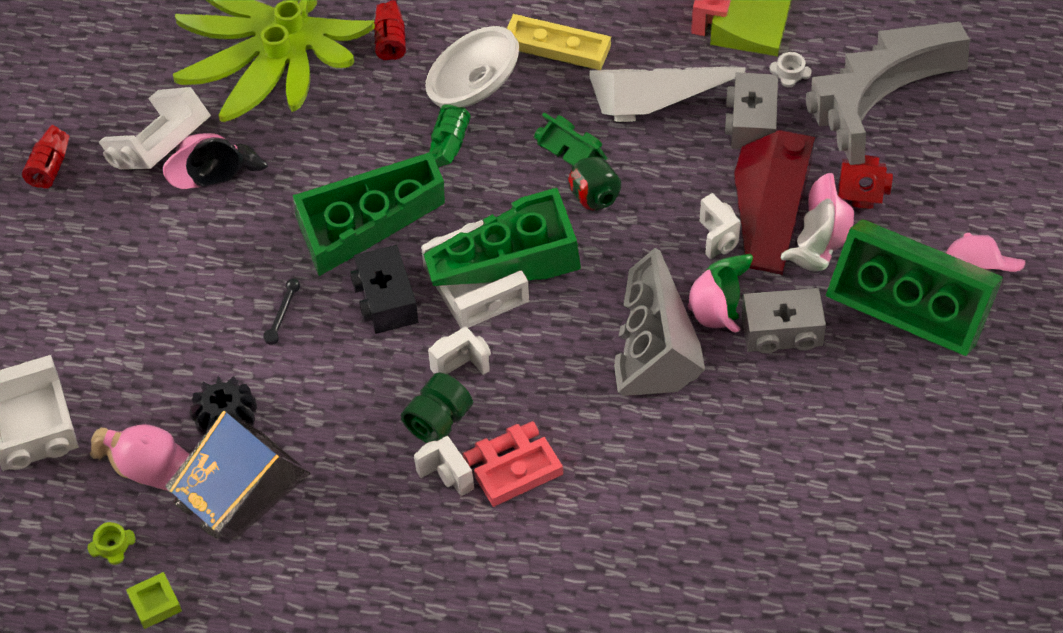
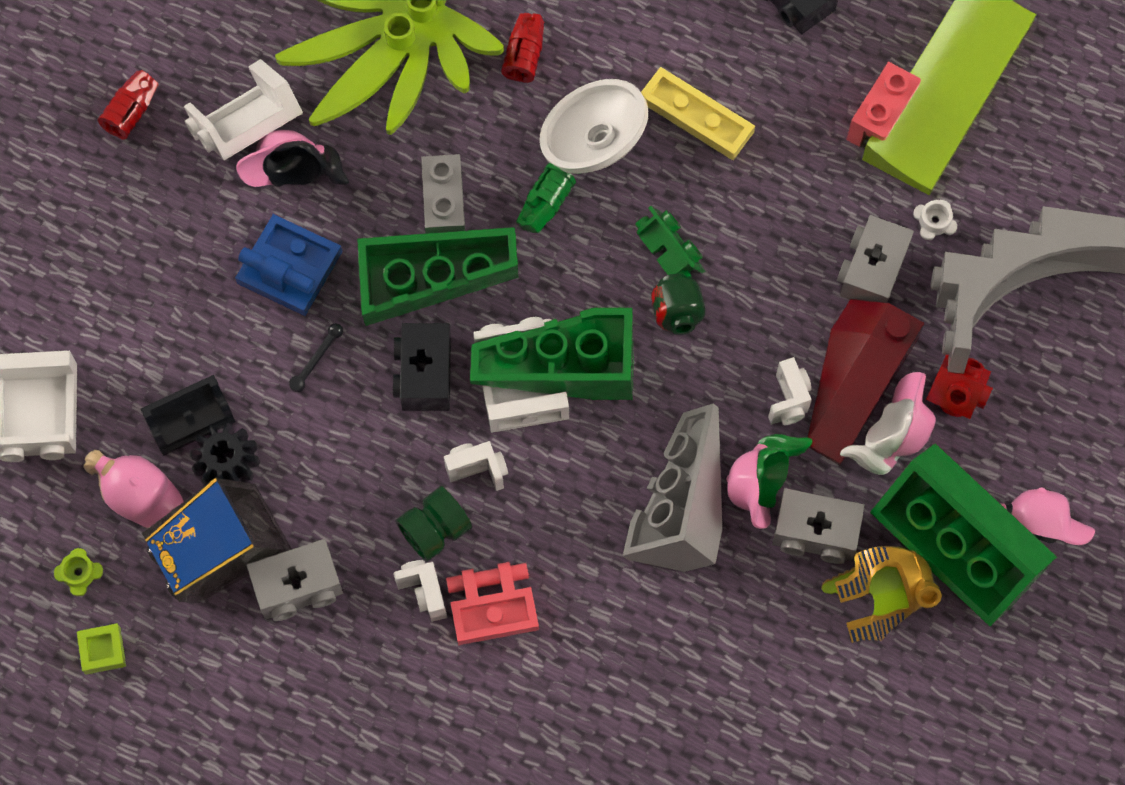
camera: 15 degrees right, 15 degrees up
white wedge [590,67,745,122] -> none
none -> black hinge [140,375,236,456]
none -> blue plate [235,214,343,316]
none -> light grey brick [247,539,343,621]
none -> light grey brick [421,154,465,234]
none -> pearl gold piece [821,546,942,643]

